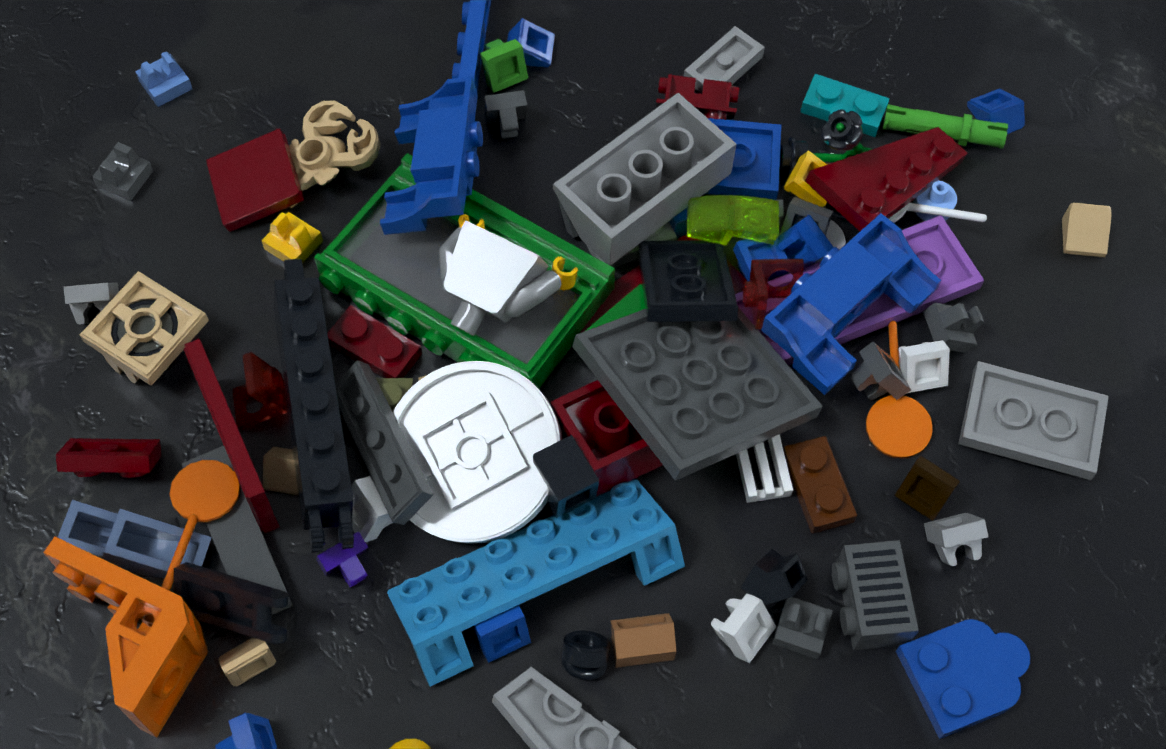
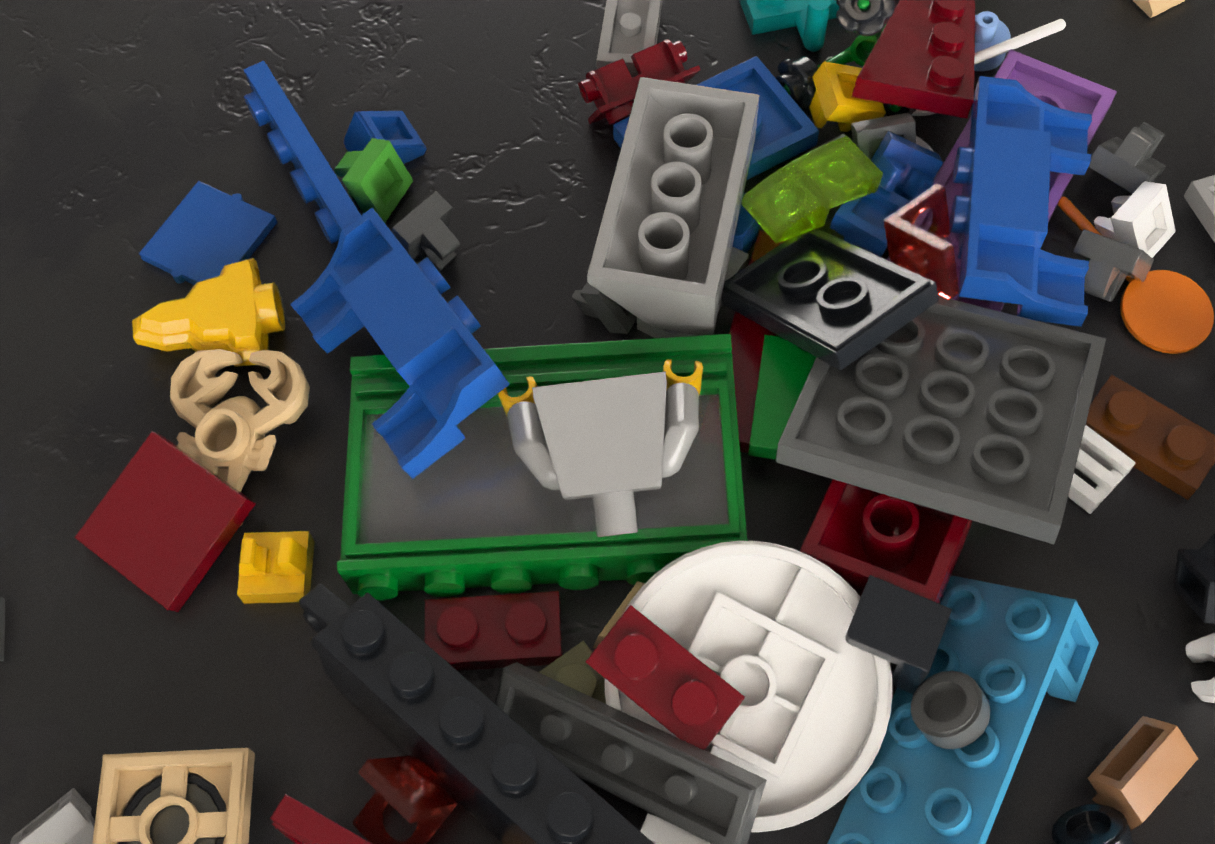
camera: 30 degrees left, 0 degrees up
none -> yellow rock [132,258,285,367]
none -> blue piece [139,181,277,285]
none -> dark red plate [586,605,745,750]
none -> dark grey tile [911,671,990,749]

